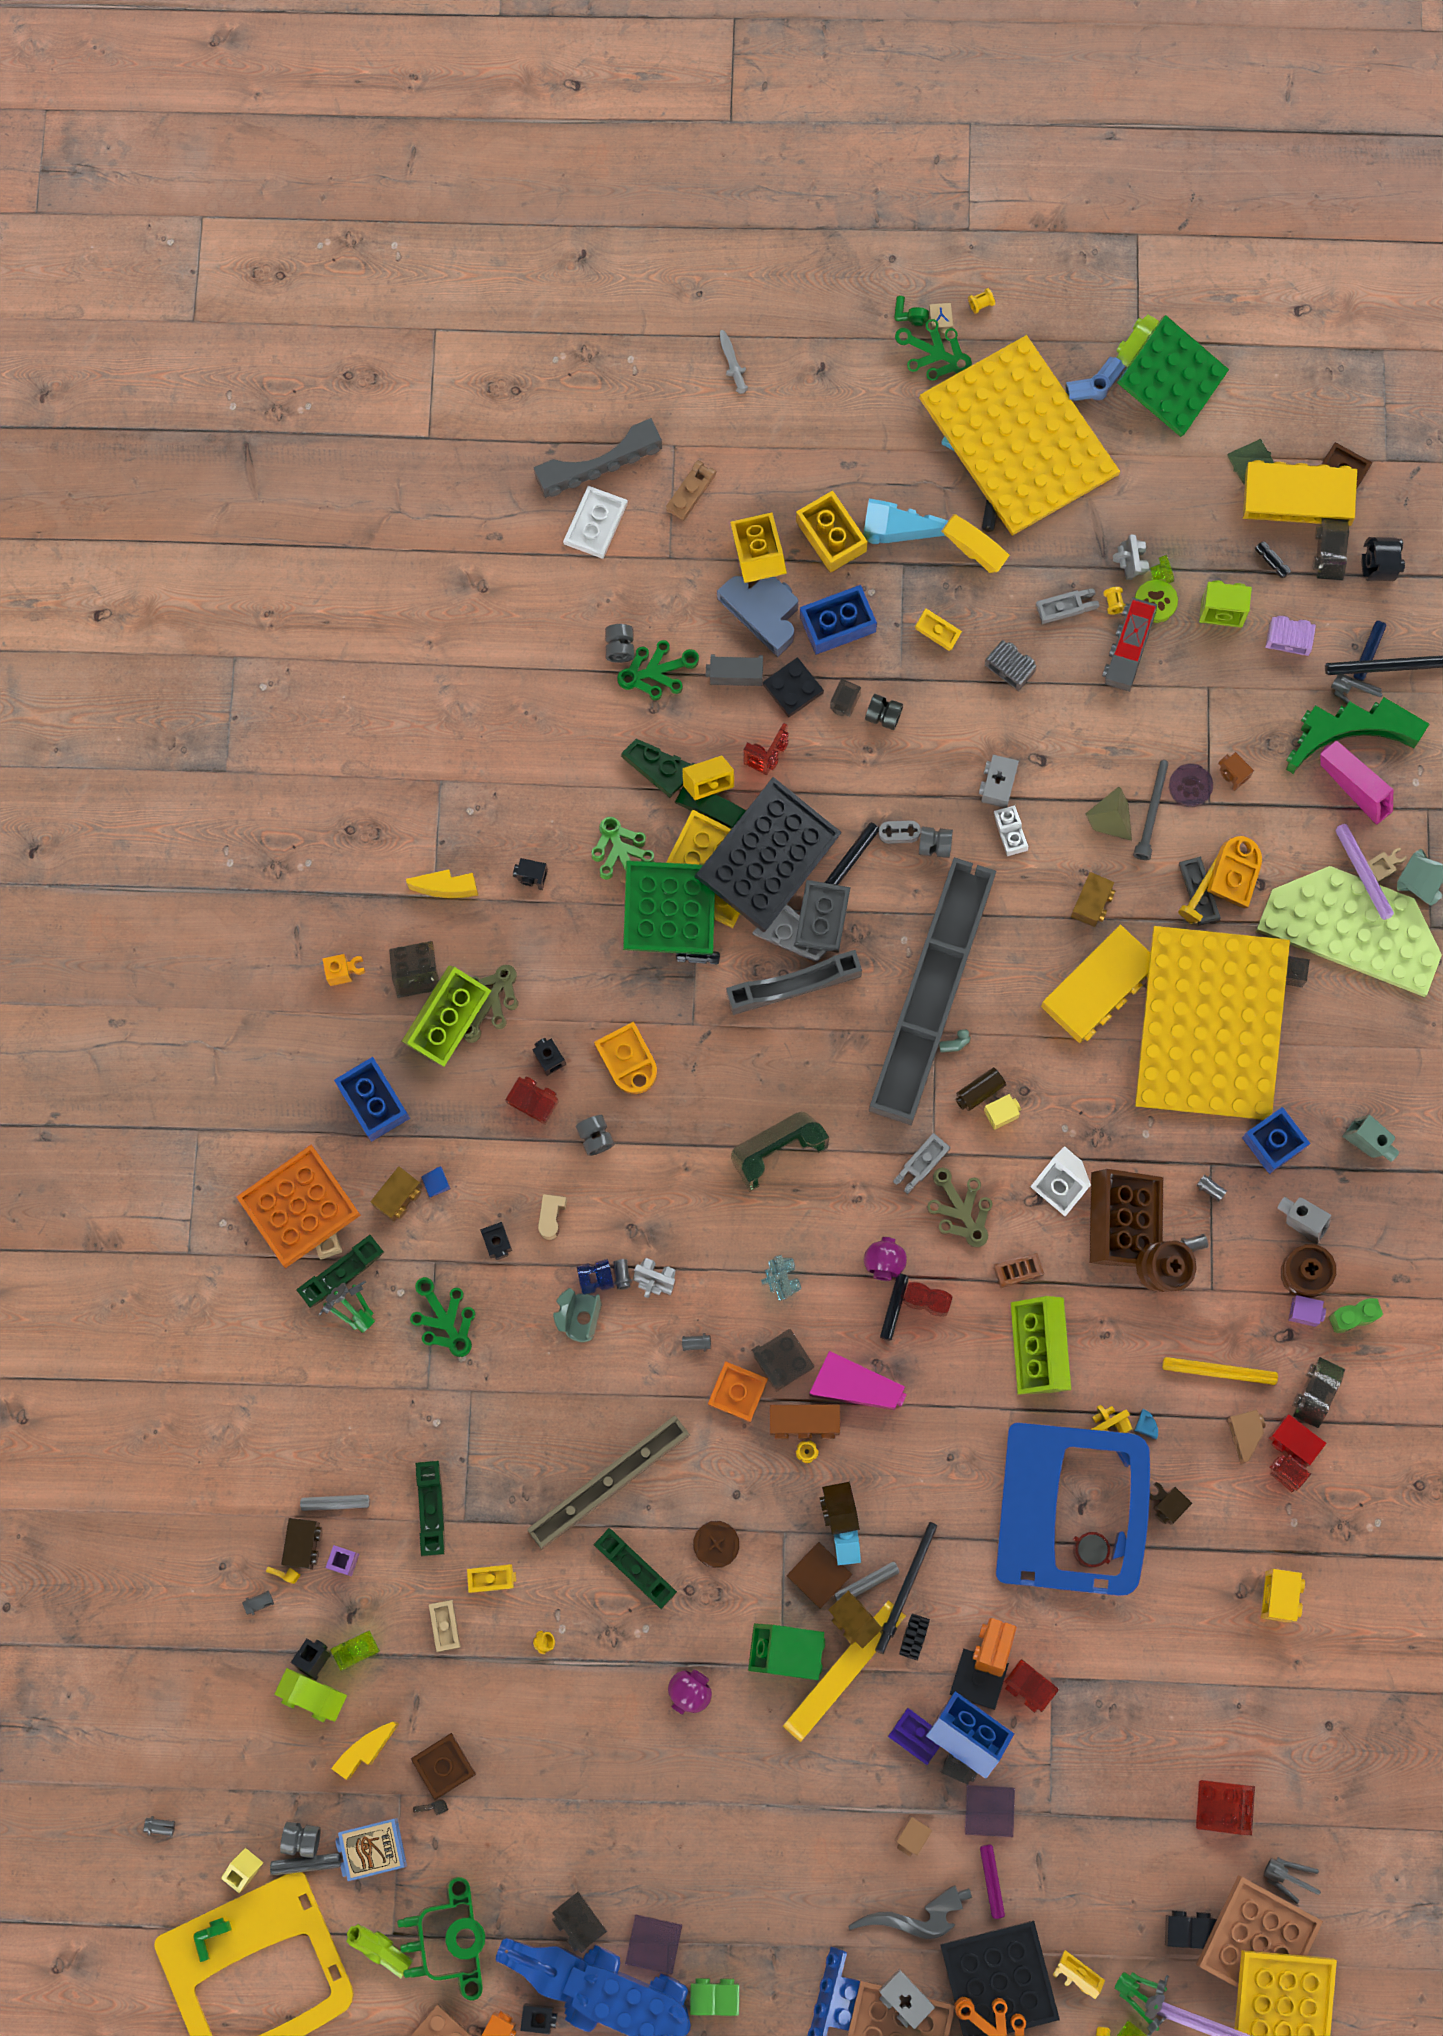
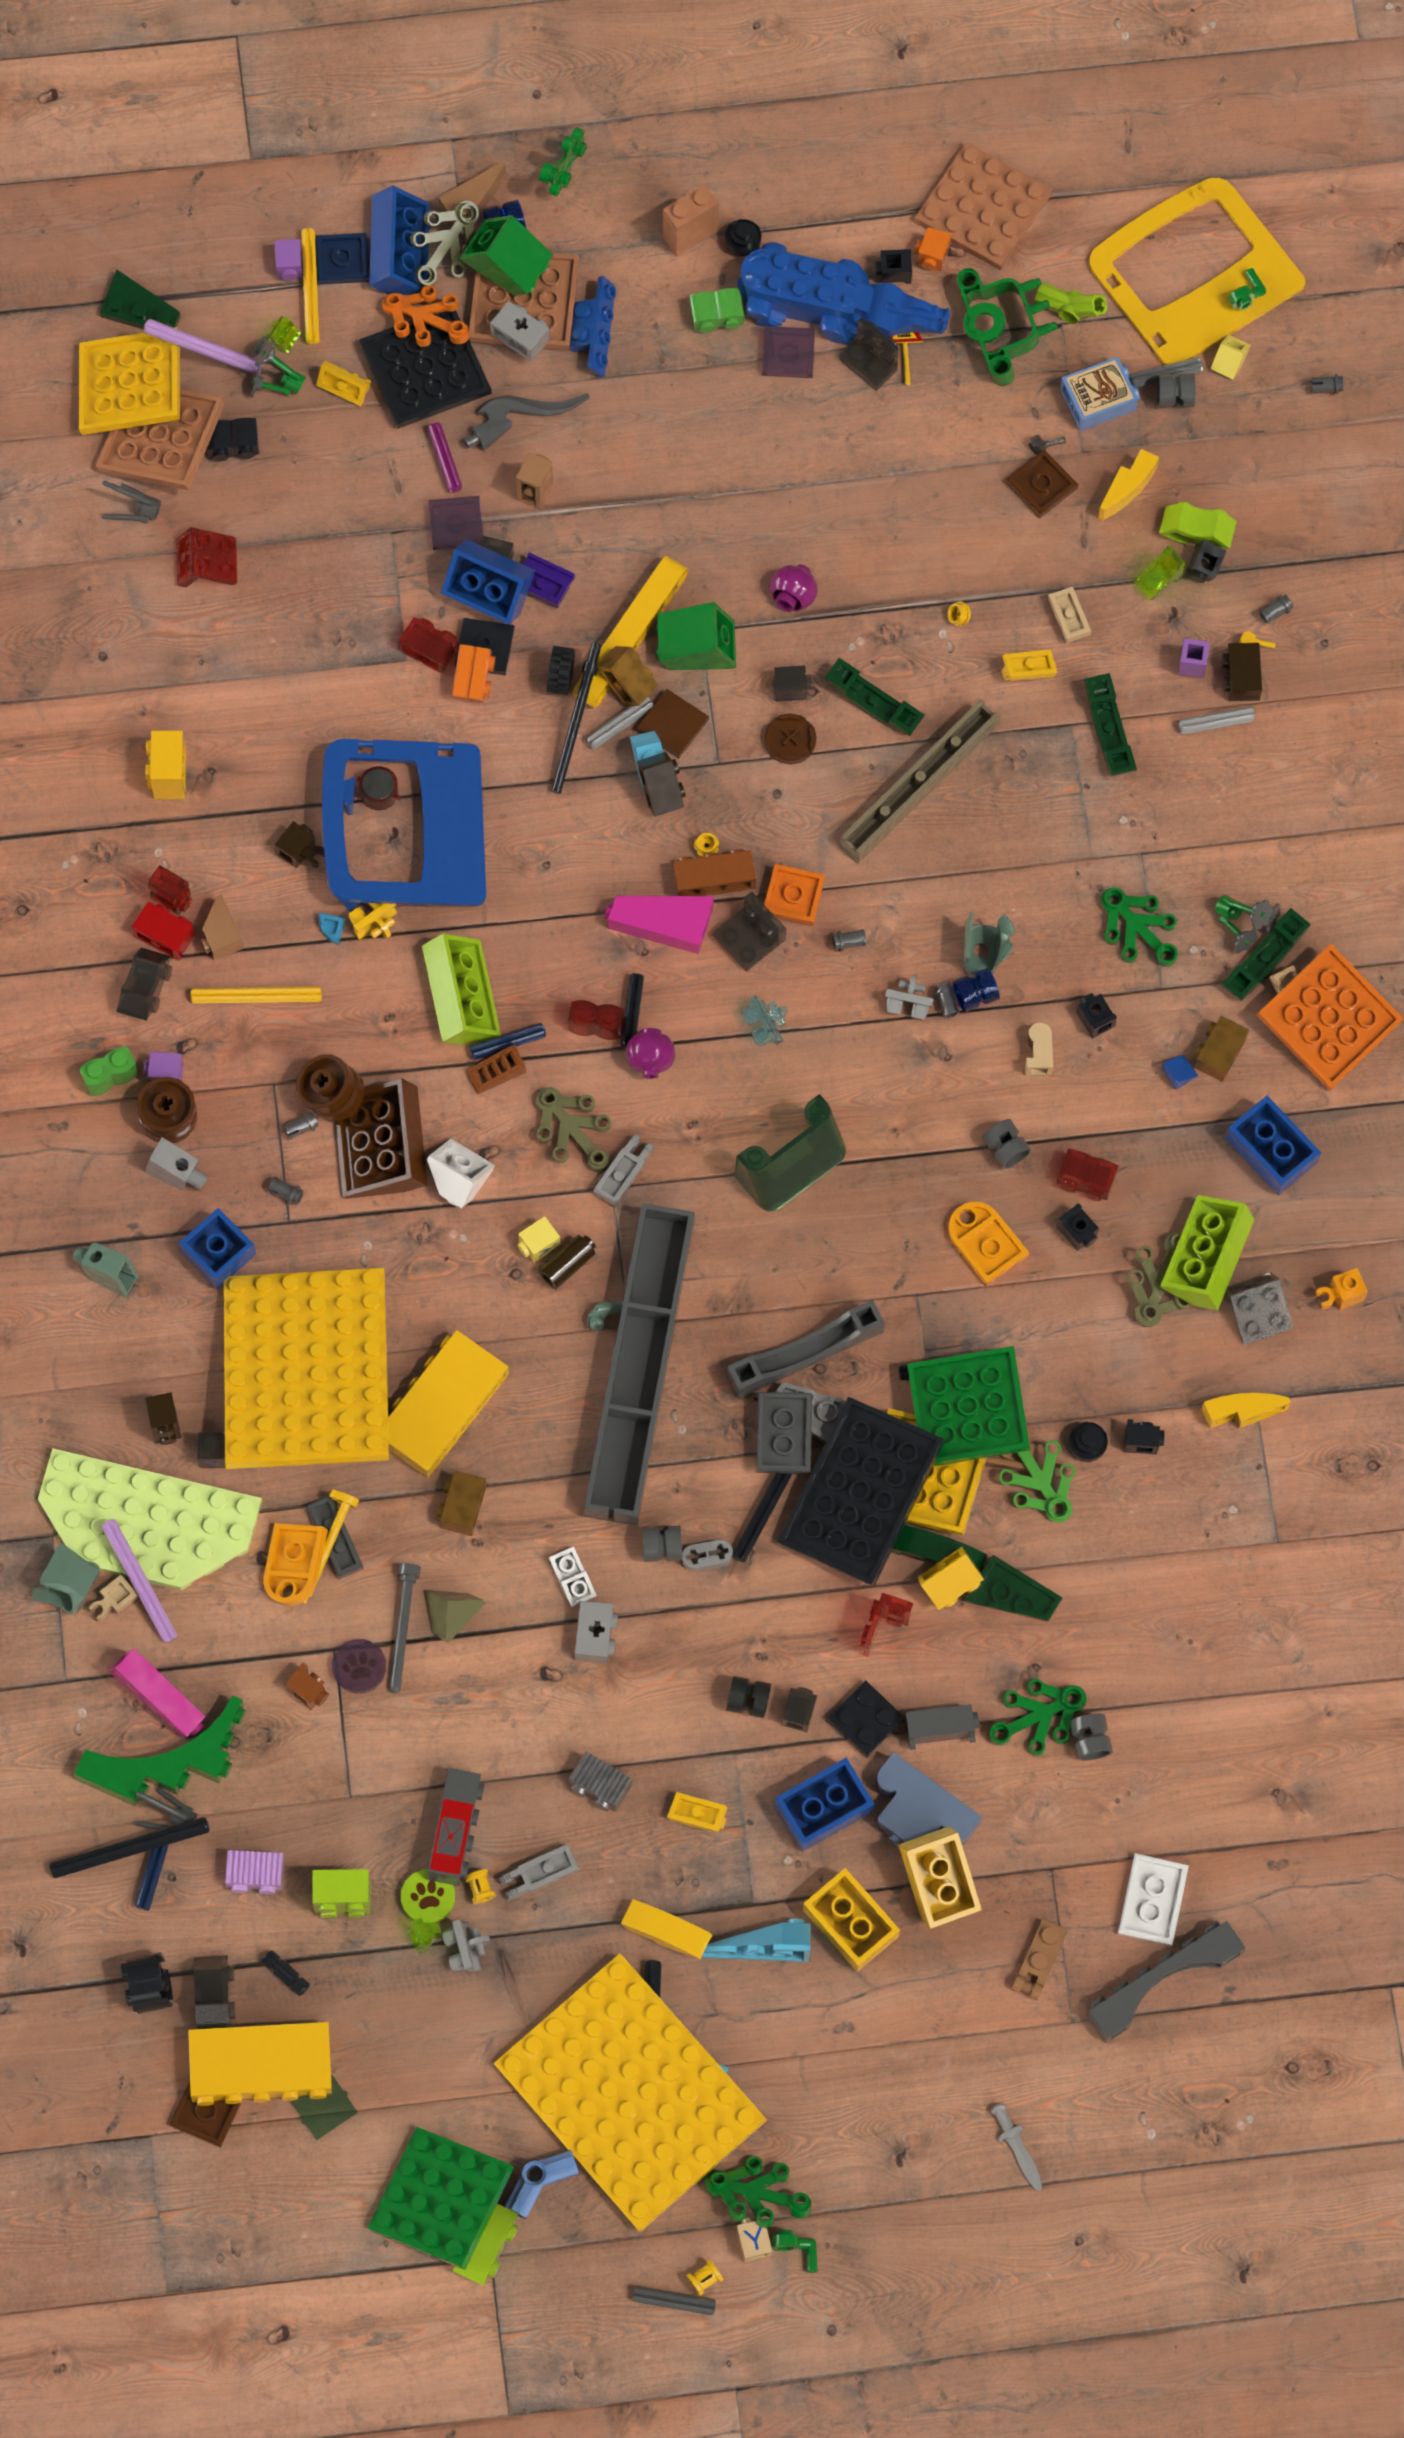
camera: 165 degrees right, 5 degrees down
none -> dark brown brick [145,1392,182,1445]
none -> dark blue axle [470,1023,546,1060]
none -> dark grey axle [632,2286,716,2315]
none -> clear smoke brick [774,665,812,702]
none -> yellow piece [886,332,924,386]
none -> black plate [1068,1422,1108,1462]

